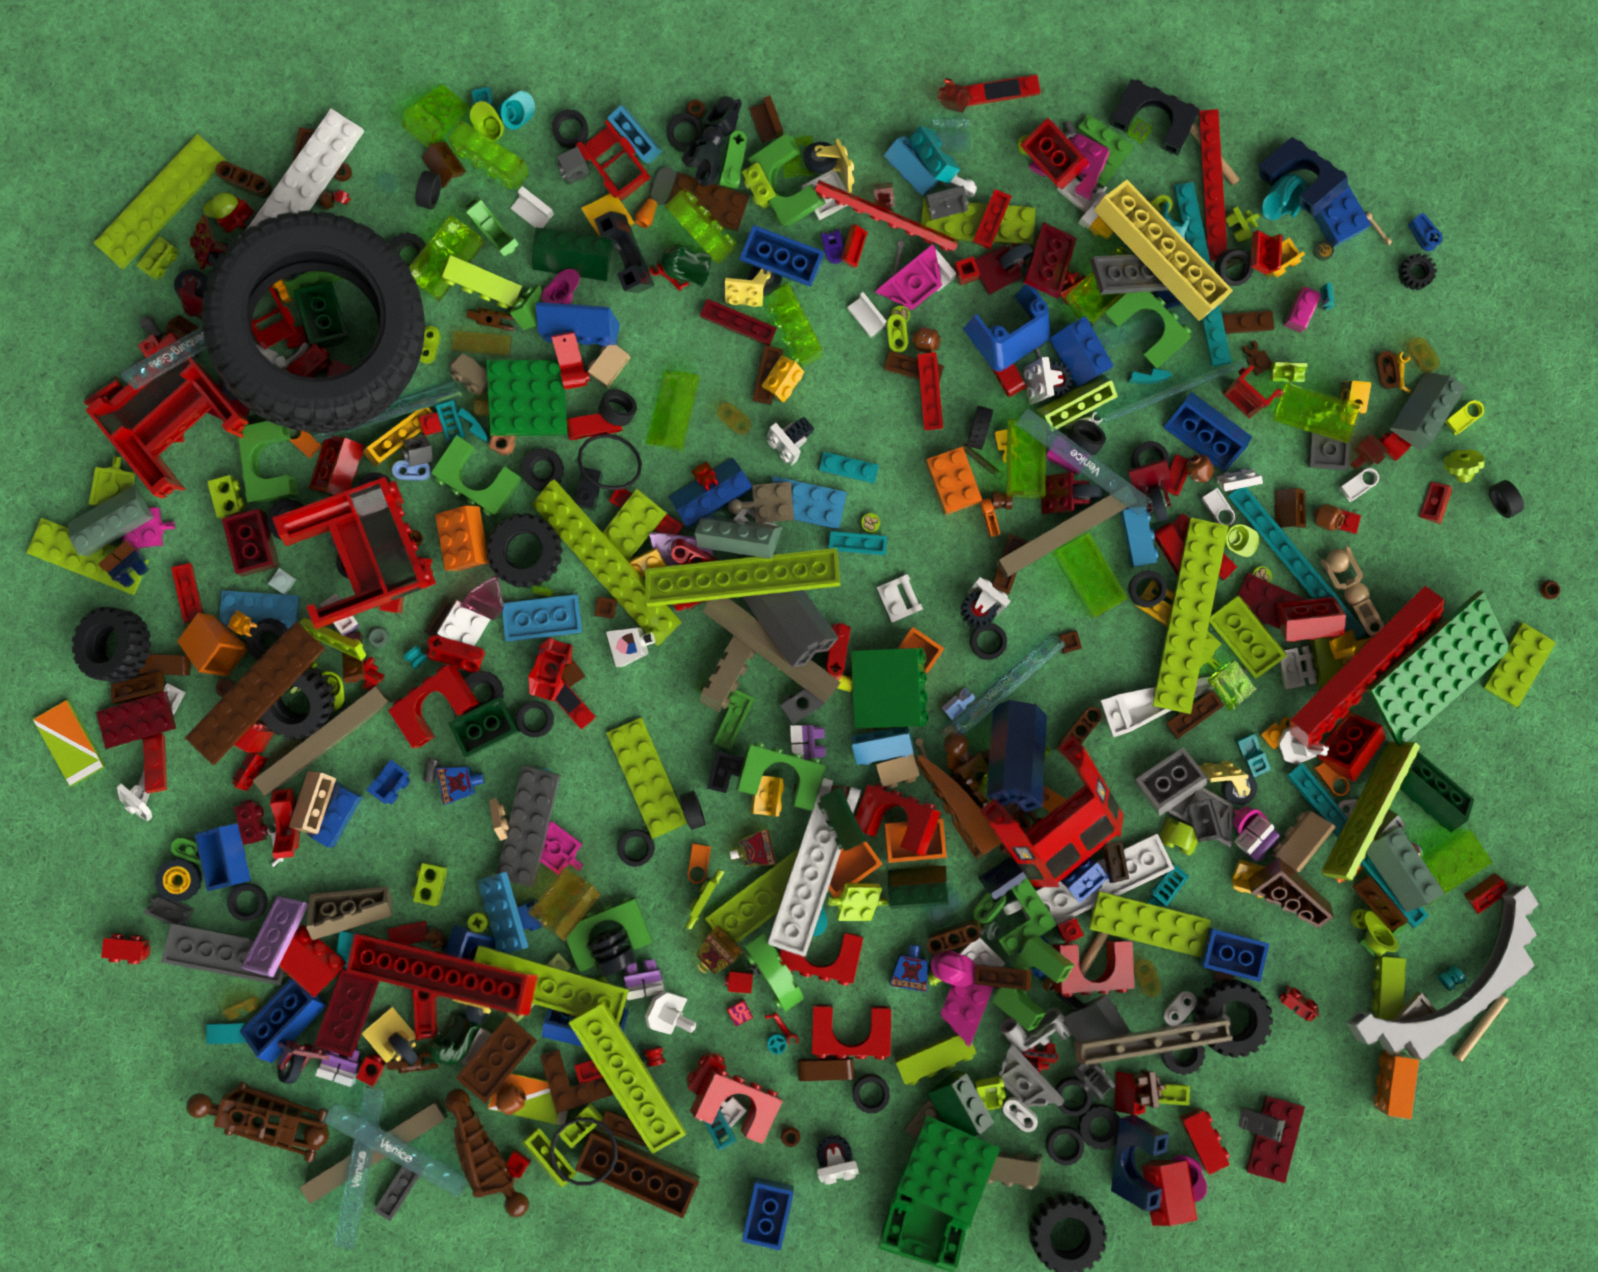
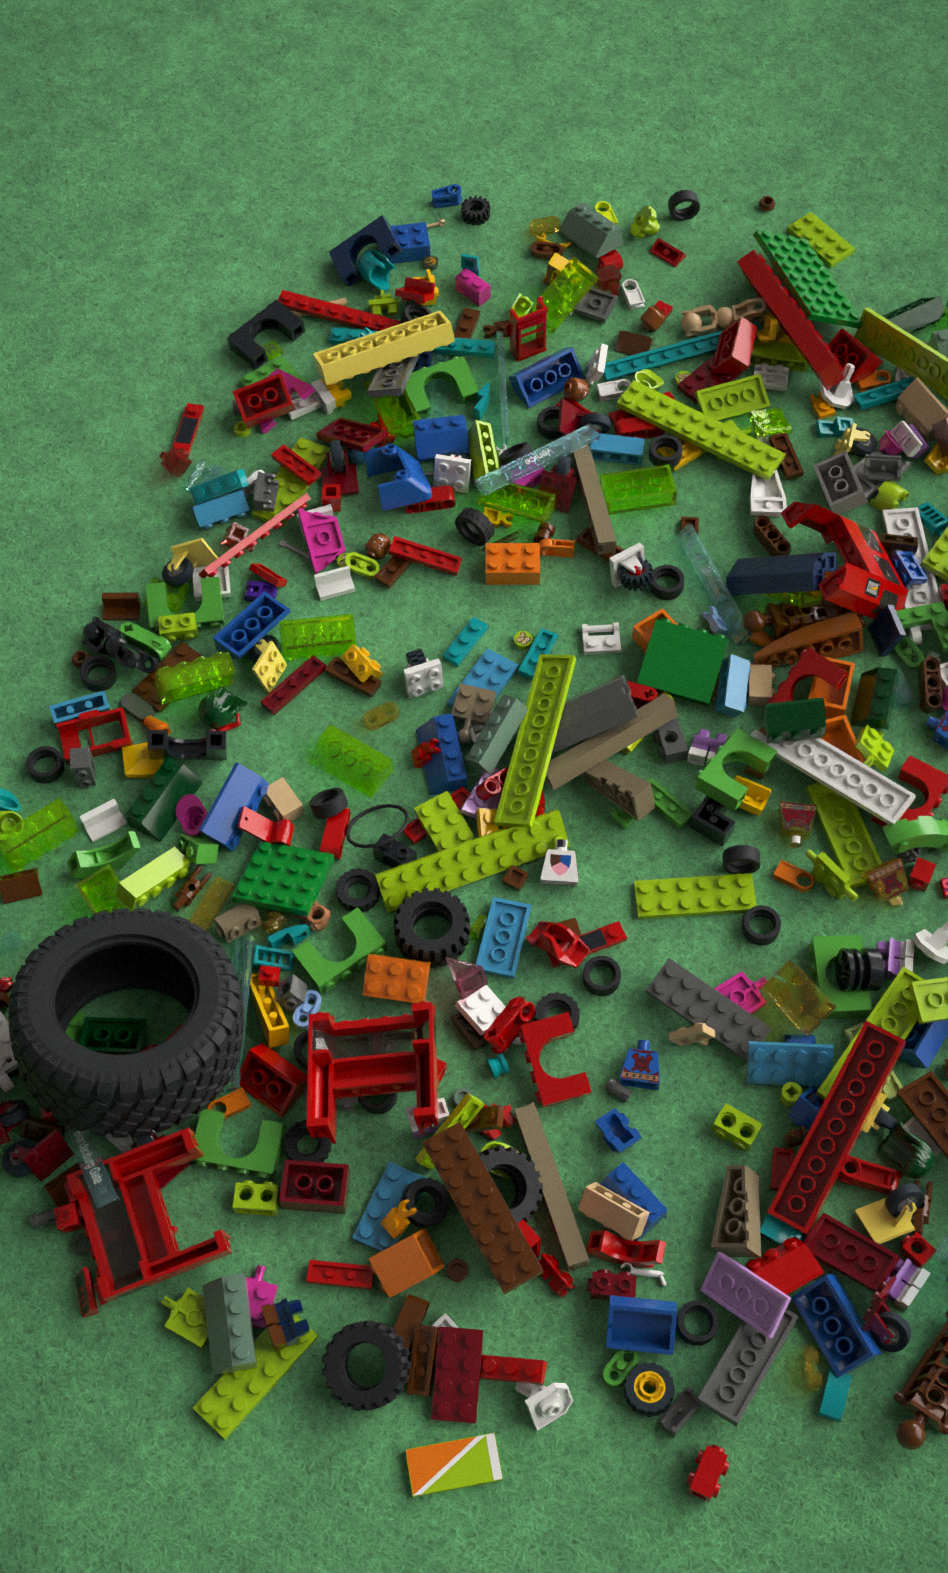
camera: 65 degrees left, 25 degrees down
light aqua plate [268,568,297,595] -> none
black tyre [415,171,442,210] -> none
dark green slope [448,697,521,758] -> none

